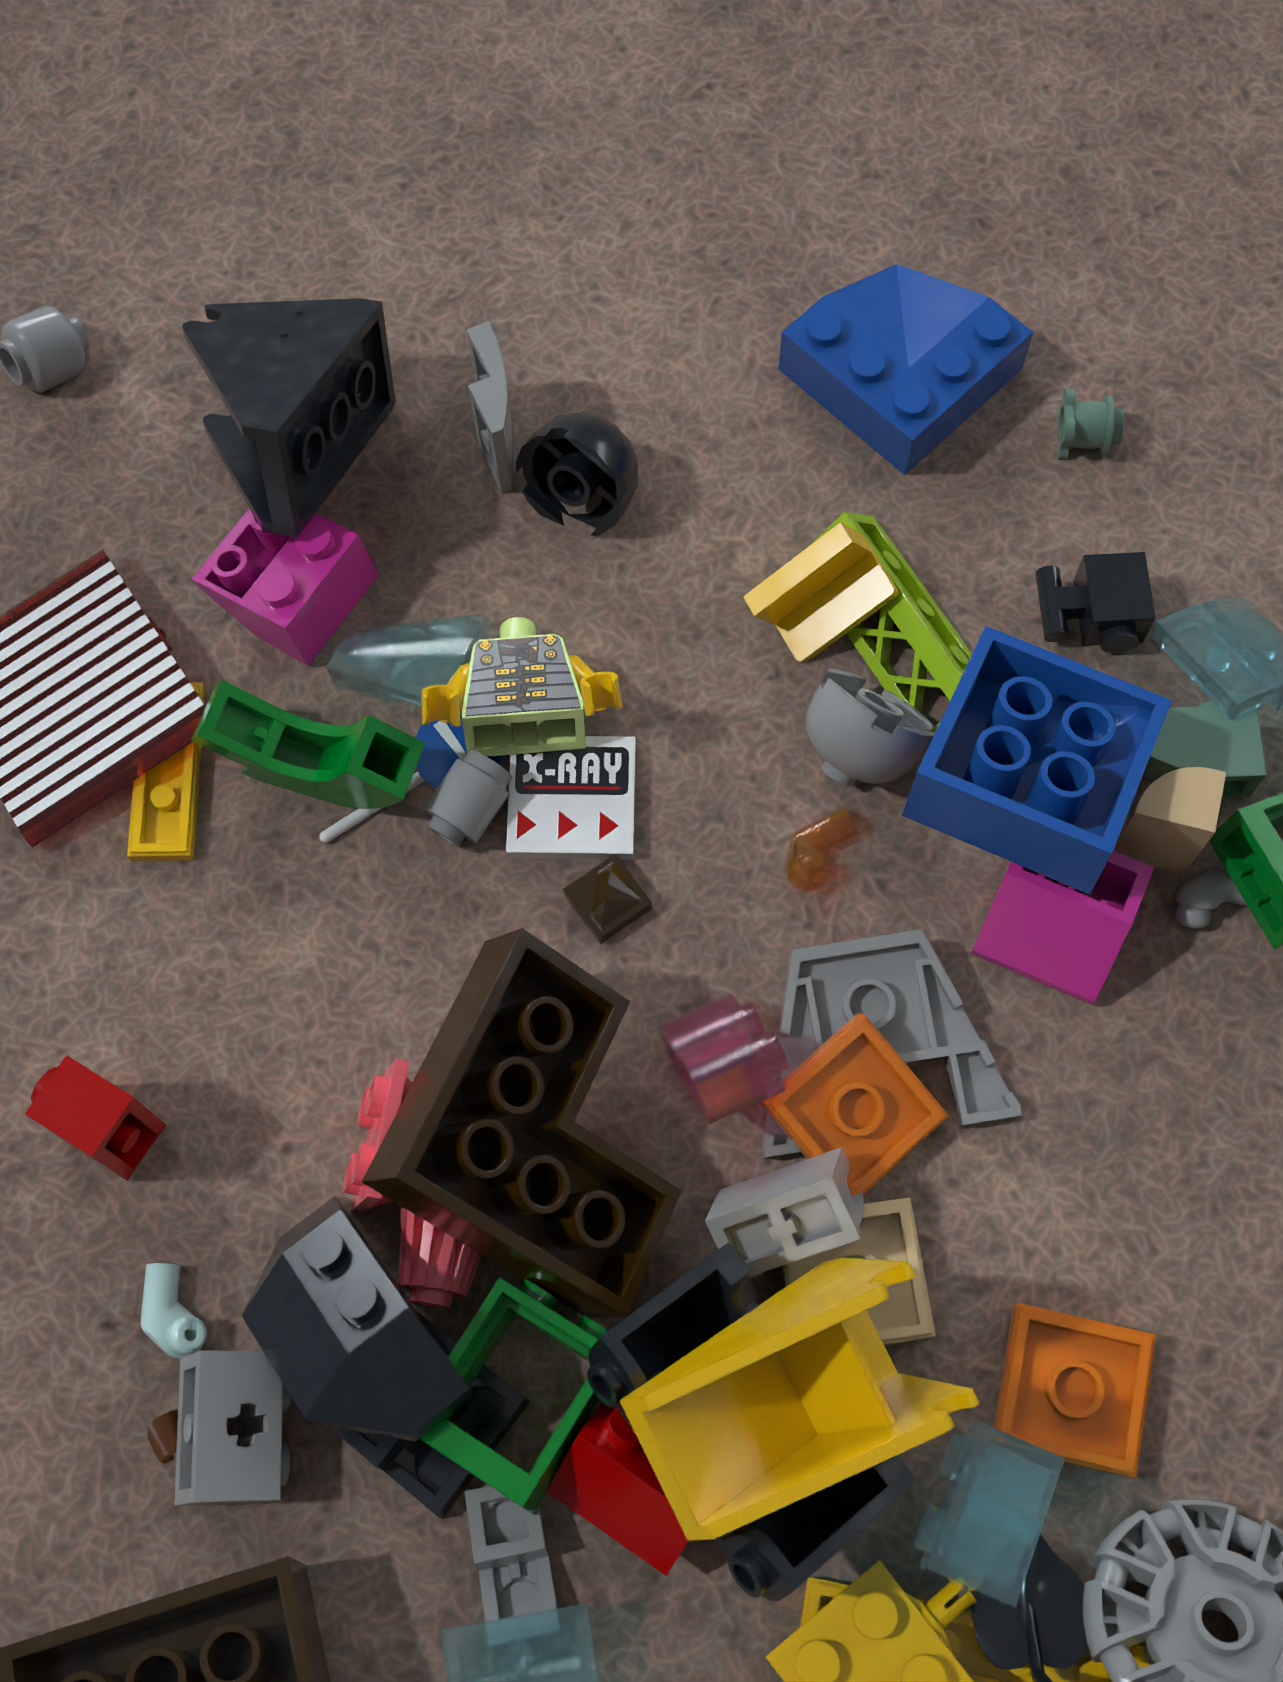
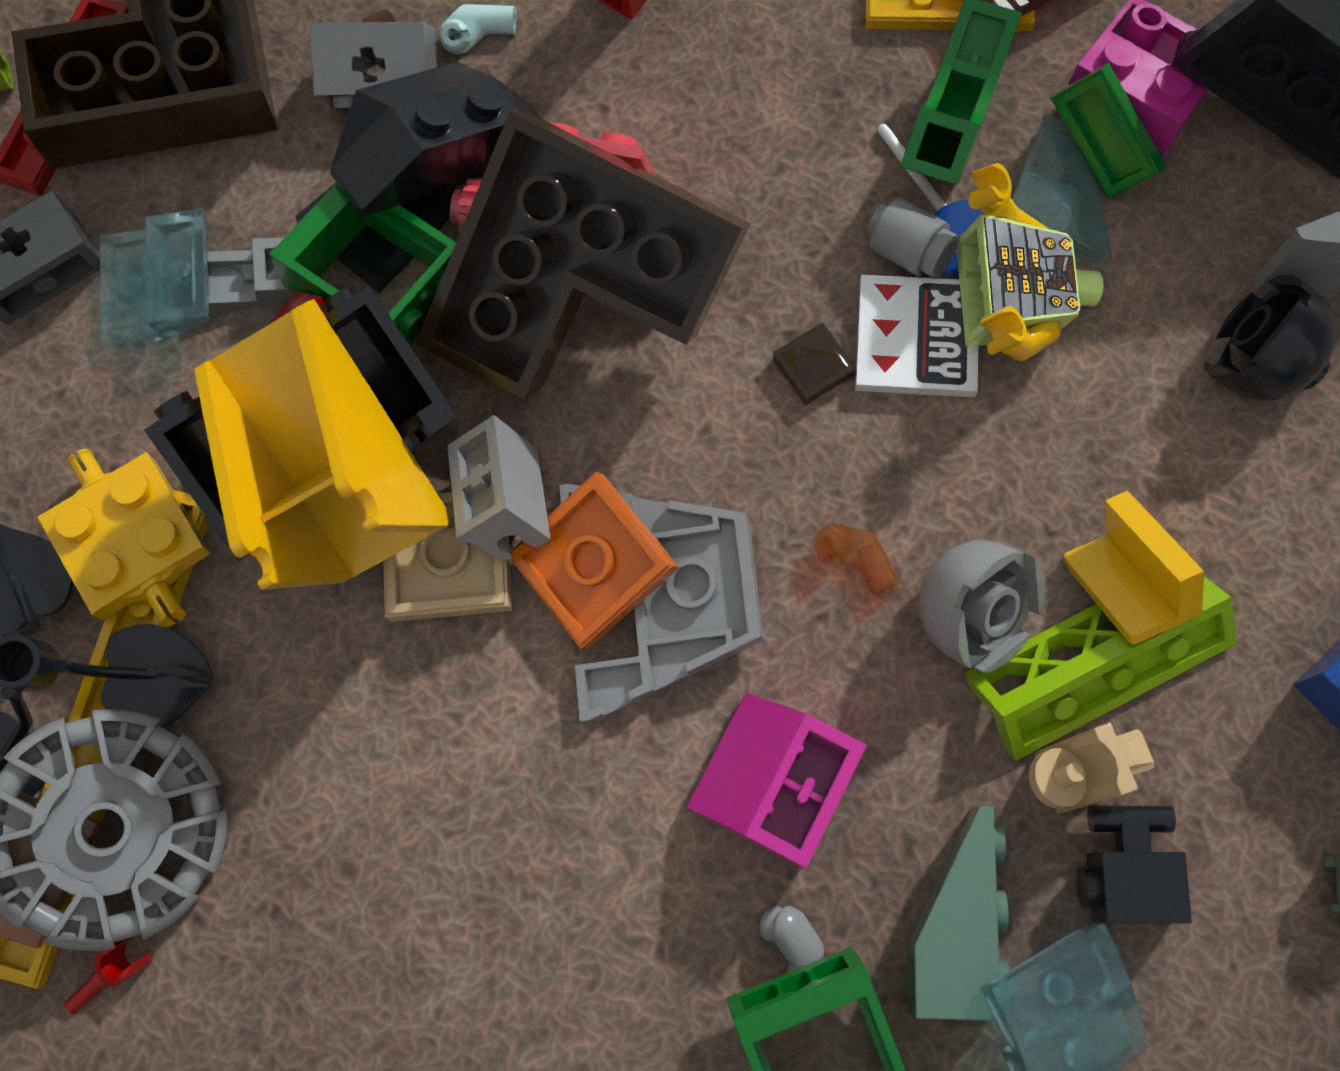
camera: 100 degrees right, 5 degrees up
clear pink brick [657,993,789,1124] -> none
blue slope [902,626,1172,895] -> none
clear light blue brick [914,1422,1065,1607] -> none
orange plate [990,1303,1156,1479] -> none
tan brick [1114,767,1226,874] -> none
none -> tan hips [1028,723,1154,814]
none -> green tile [1051,62,1166,199]

